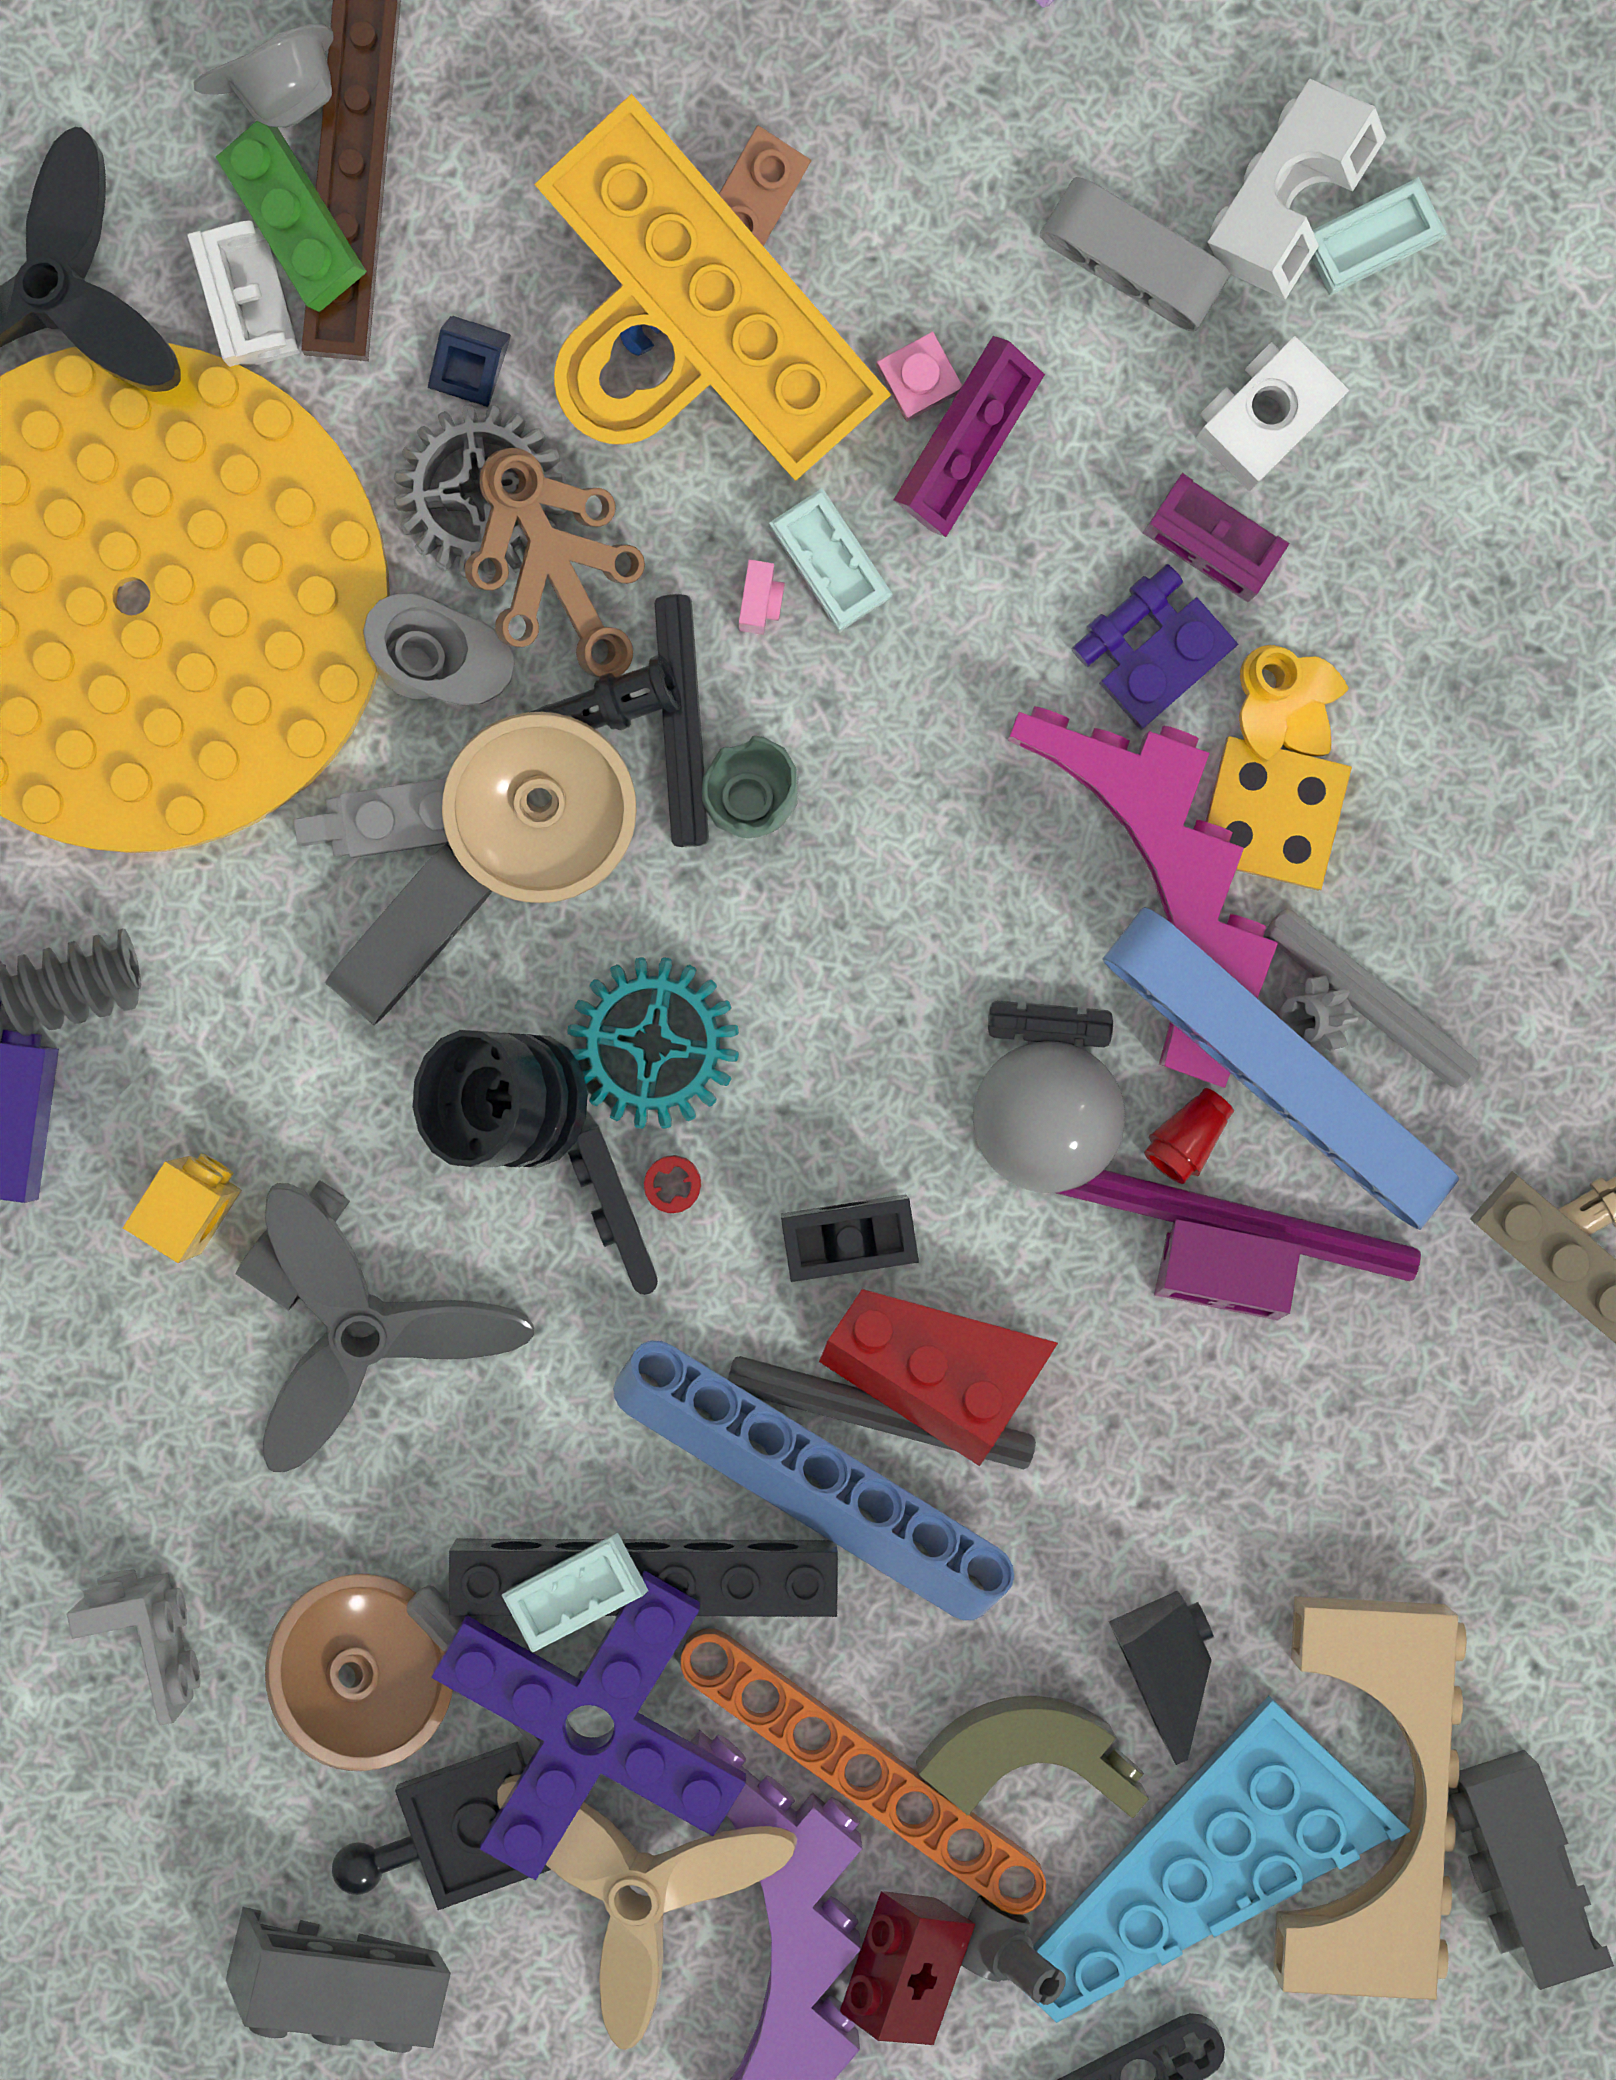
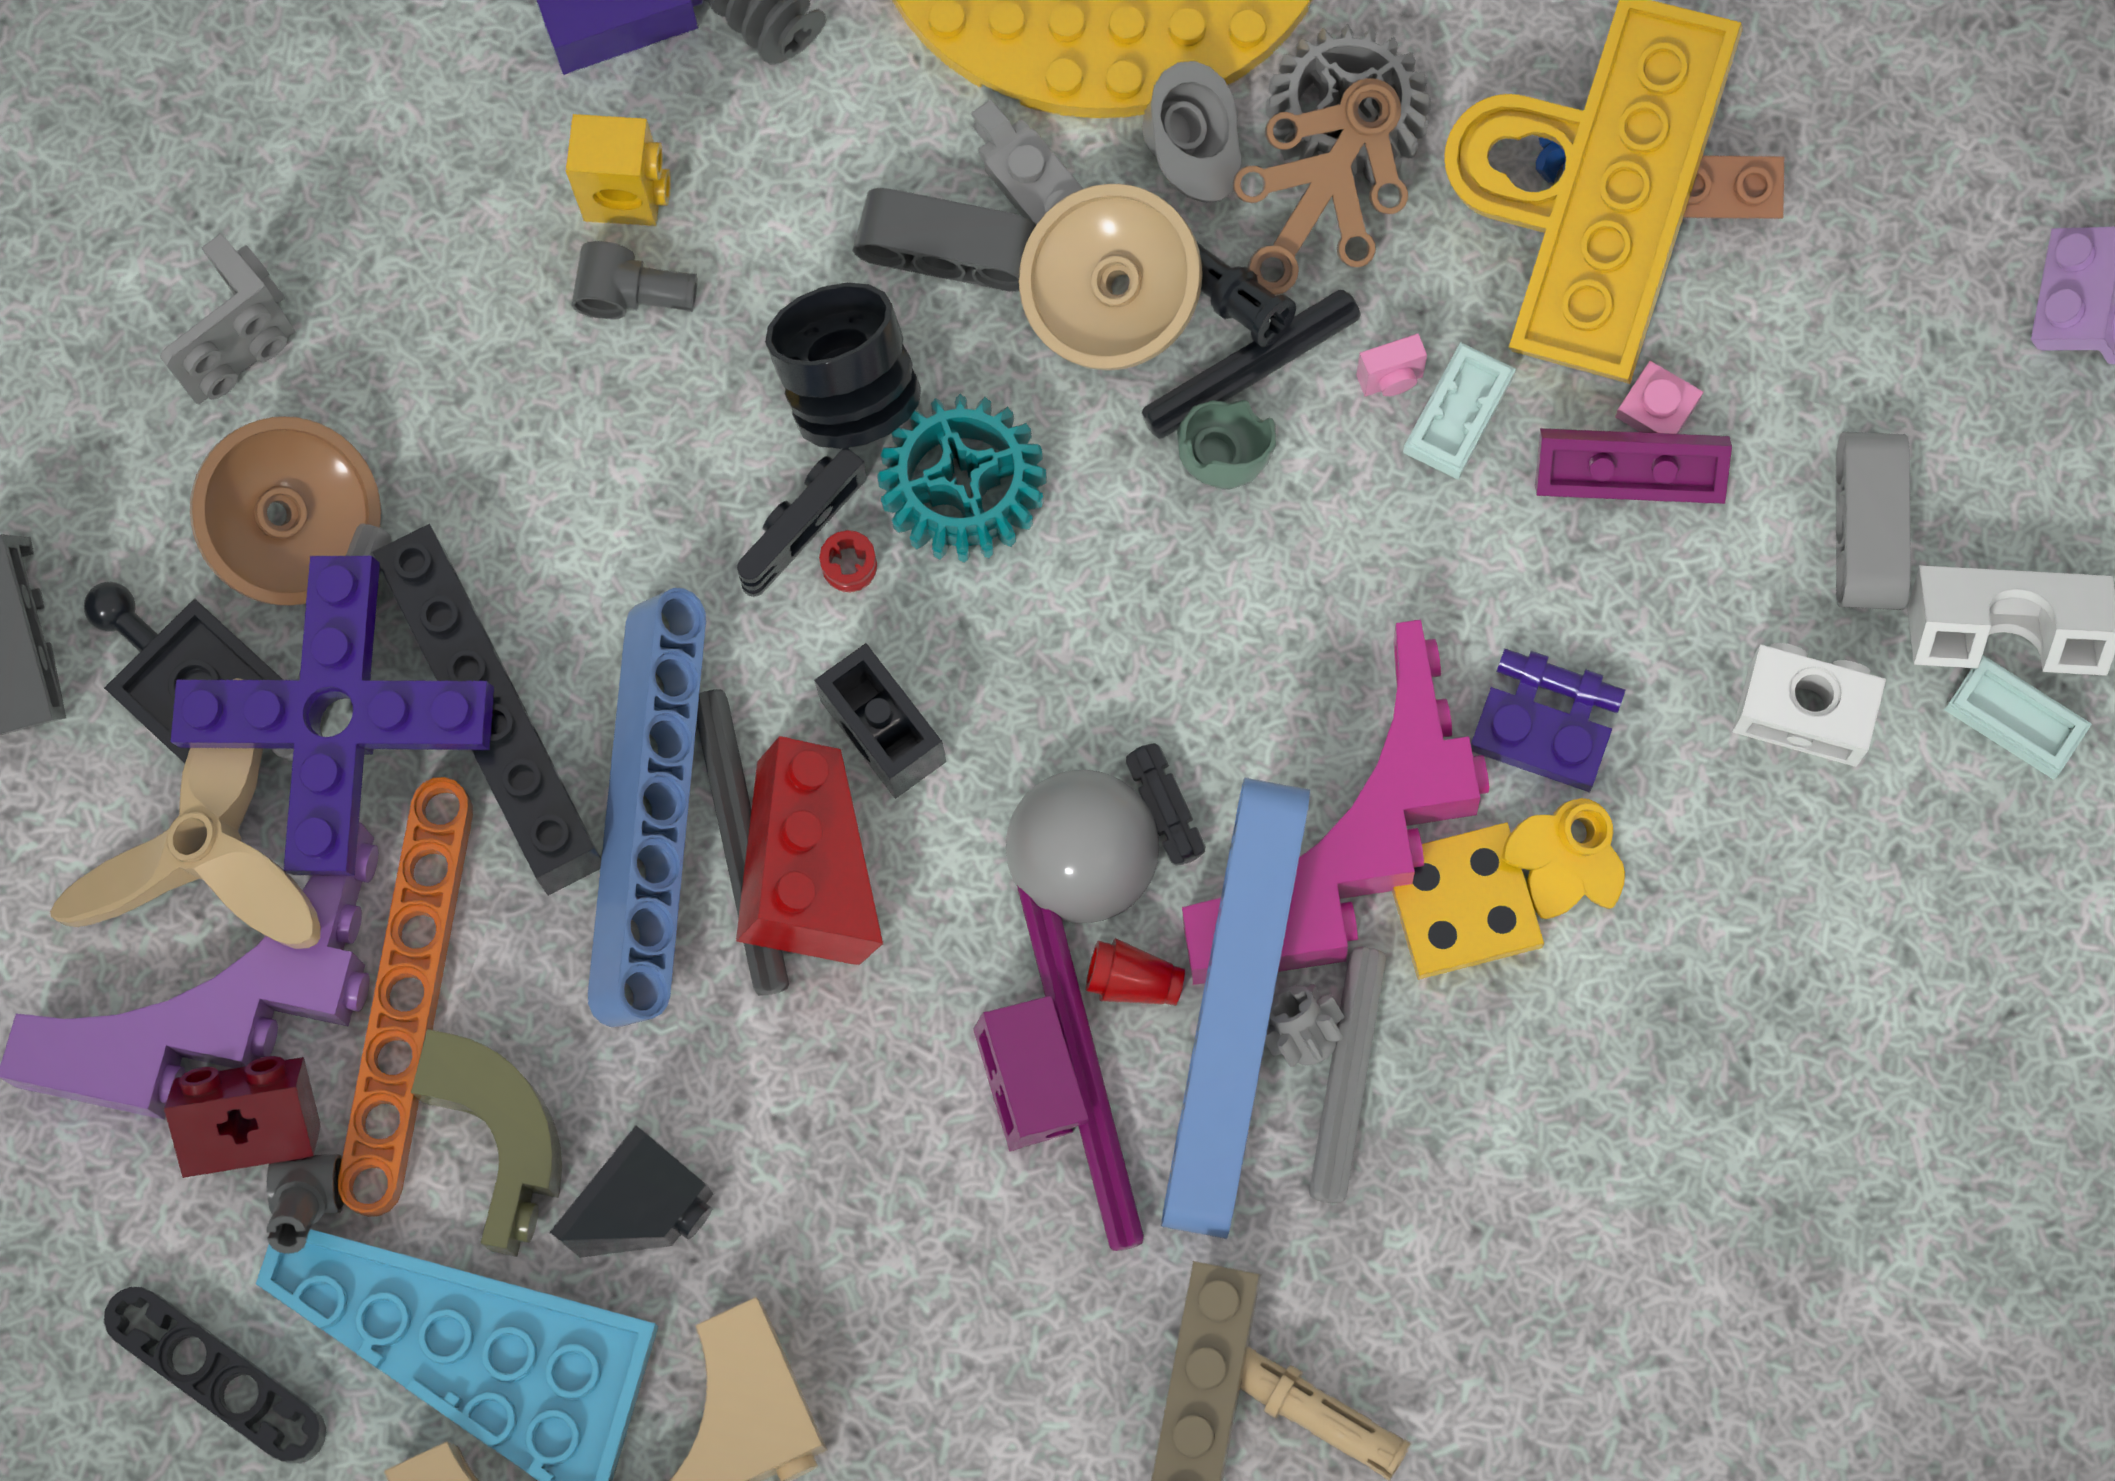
camera: 65 degrees right, 15 degrees down
dark grey piece [263,1183,534,1472] -> none
dark blue slope [427,316,511,407] -> none
light aqua plate [502,1533,649,1653] -> none
magenta hinge [1143,473,1290,602] -> none

